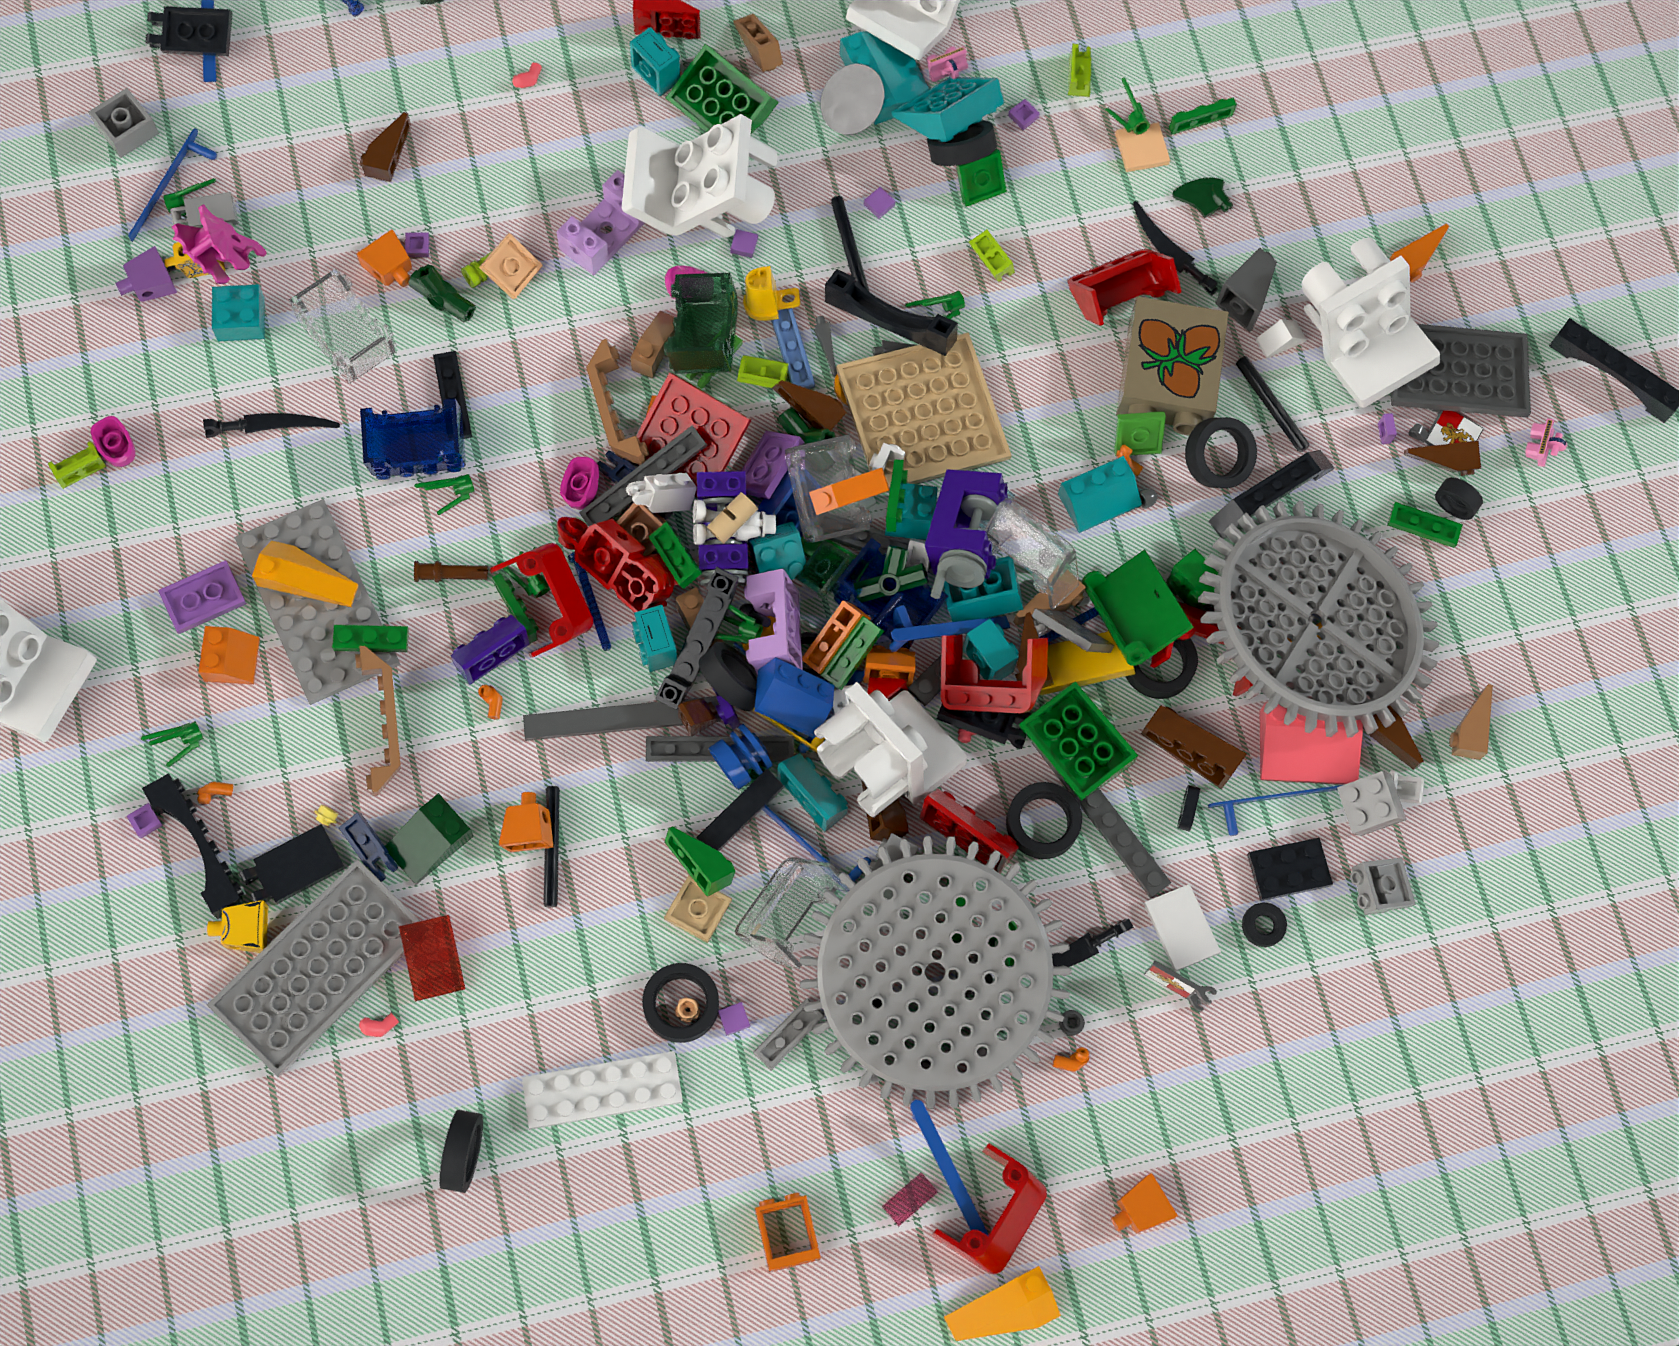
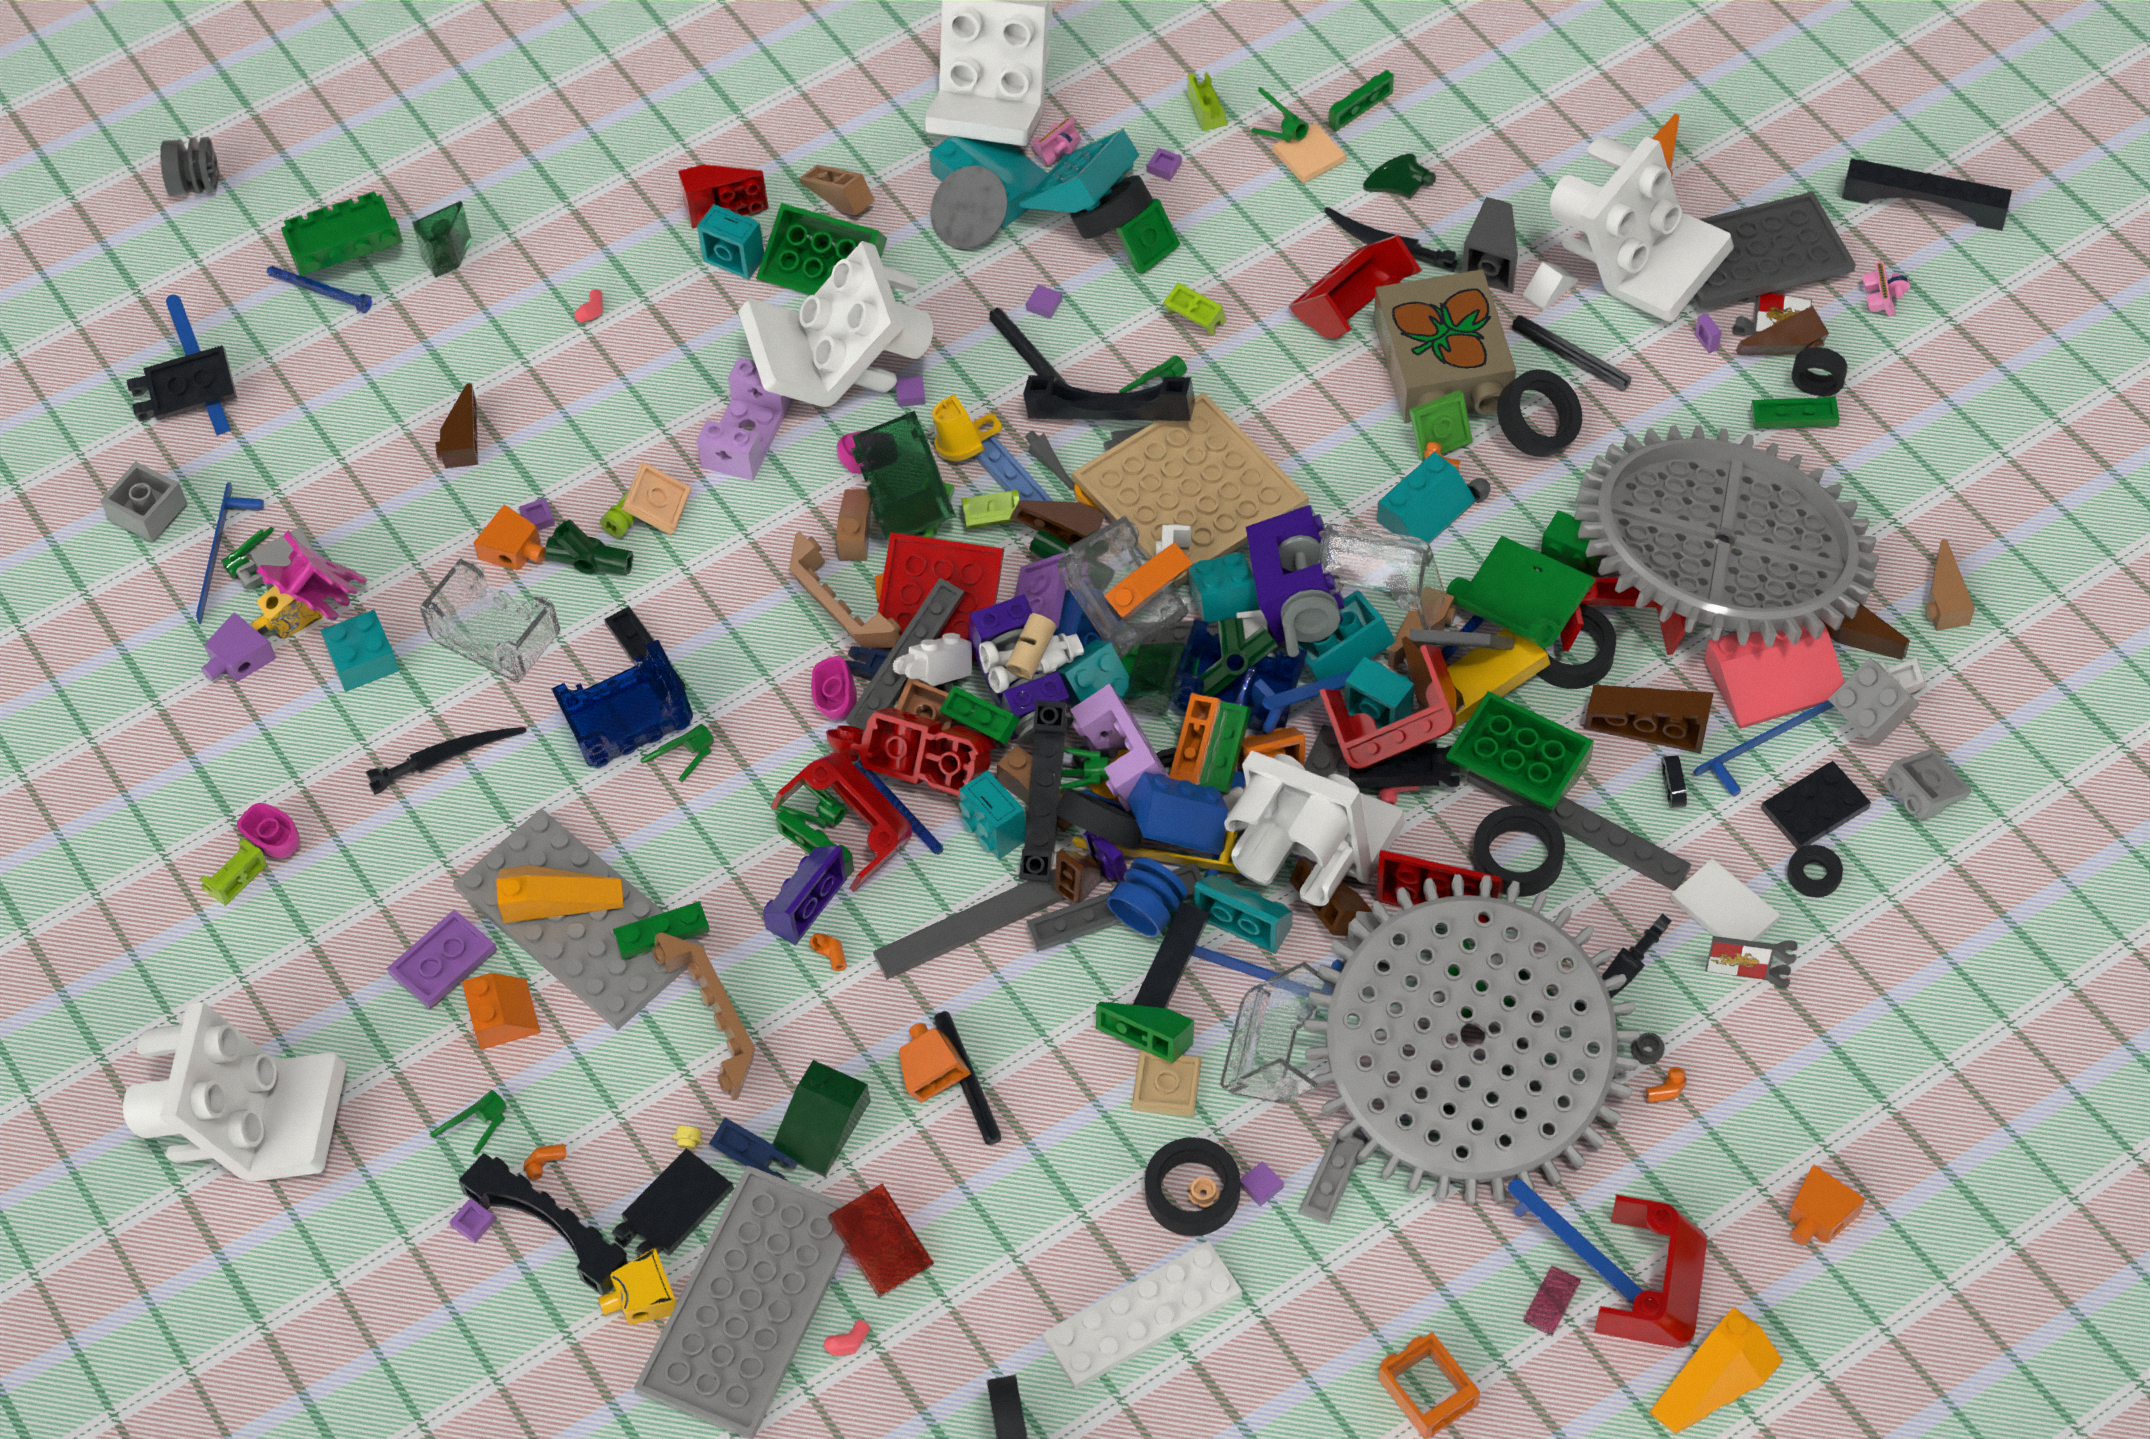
camera: 10 degrees left, 15 degrees down
reddish brown pin [414,561,488,583] -> none
green plate [886,459,908,532] -> none
black slope [1208,450,1334,539] -> none

